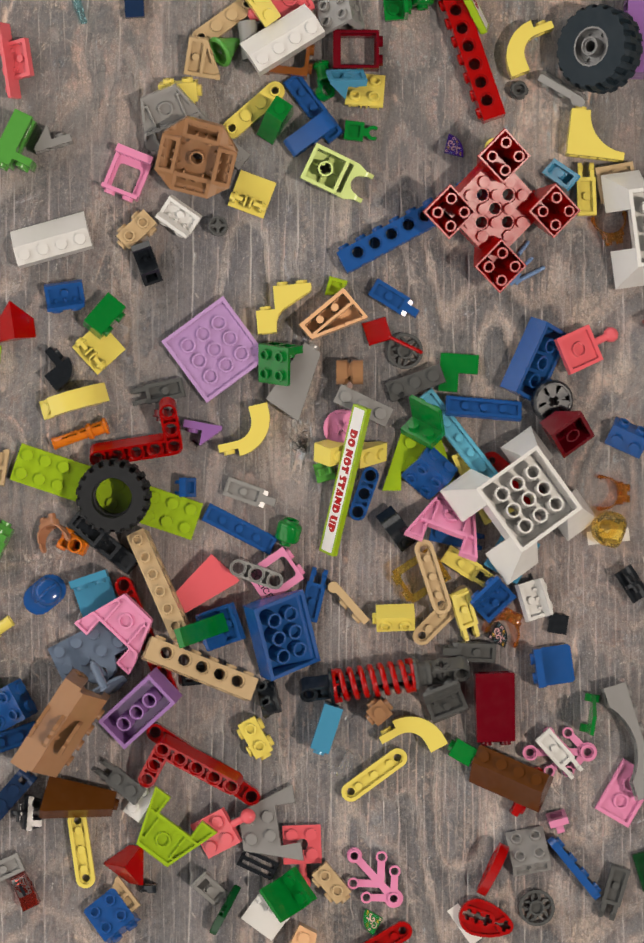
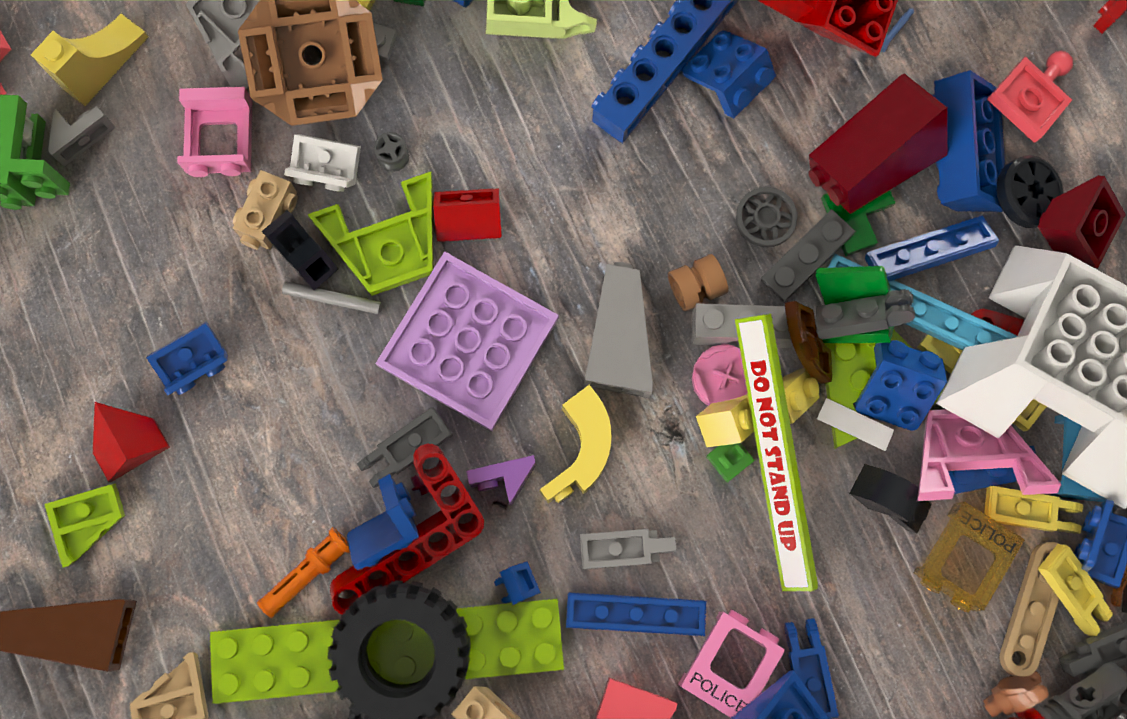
camera: 25 degrees left, 10 degrees down
white slope [10,211,94,269] -> none
light yellow arch [39,382,110,420] -> none
black brick [45,347,74,392] -> none
light yellow hinge [72,331,126,375] -> none
green brick [83,292,126,339] -> none
light yellow hinge [227,170,277,219] -> none
light grey beam [229,559,284,590] -> none
light yellow arch [256,280,311,335] -> none
green bracket [258,341,303,386] -> none
green head [275,517,302,547] -> none
light nougat wedge [299,288,368,341] -> none
lime tile [325,276,348,296] -> none
tan plate [328,581,370,624] -> none
blue beam [349,467,379,521] -> none
red piece [362,317,423,354] -> none
blue hinge [368,279,419,318] -> none
light yellow brick [372,603,415,632] -> none
tan plate [414,540,451,614] -> none
none -> light yellow arch [31,14,148,106]
none -> light grey piece [282,281,382,315]
none -> lime wing [307,171,434,296]
none -> blue bracket [347,474,419,570]
none -> red panel [433,188,502,242]
none -> blue bracket [682,30,776,119]
none -> reddish brown tile [785,301,832,384]
none -> dark red slope [808,73,947,214]
none -> dark grey hinge [816,289,915,340]
none -> white sticker [817,398,894,451]
none -> nougat helmet [983,671,1049,718]

